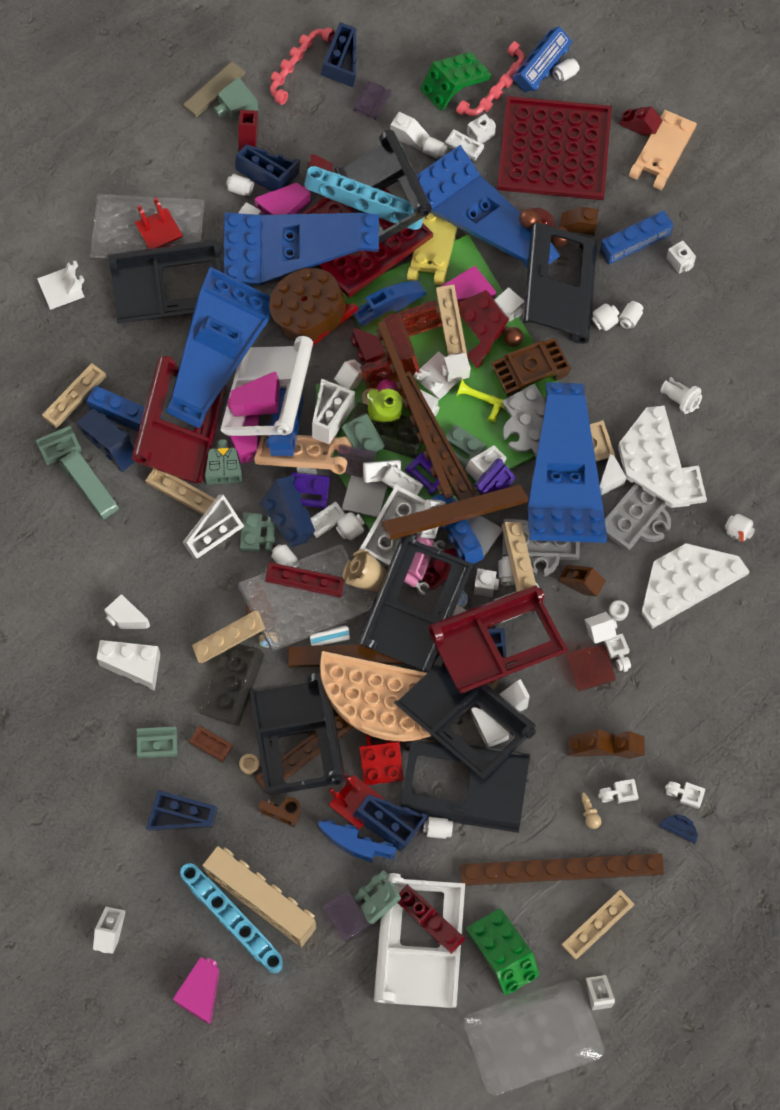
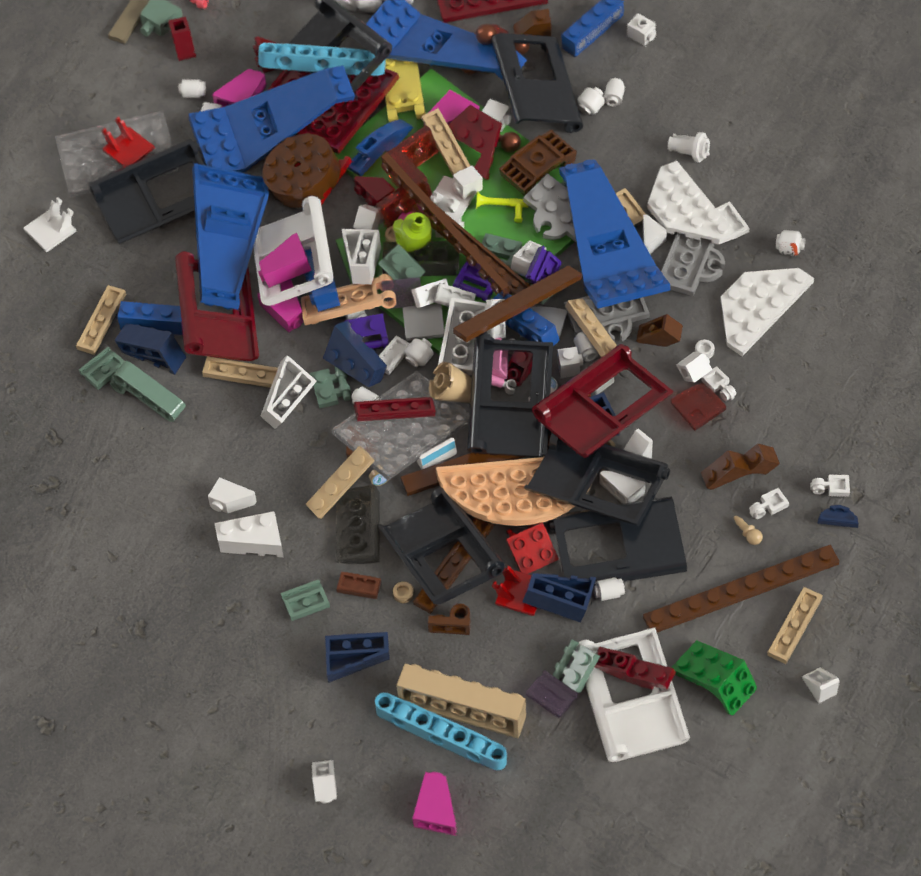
camera: 15 degrees left, 10 degrees down
sand green torso [205,440,243,485] -> none
dark blue wedge [235,145,300,191] -> none
blue slope [318,820,396,863] -> none
clear wedge [464,979,604,1095] -> none

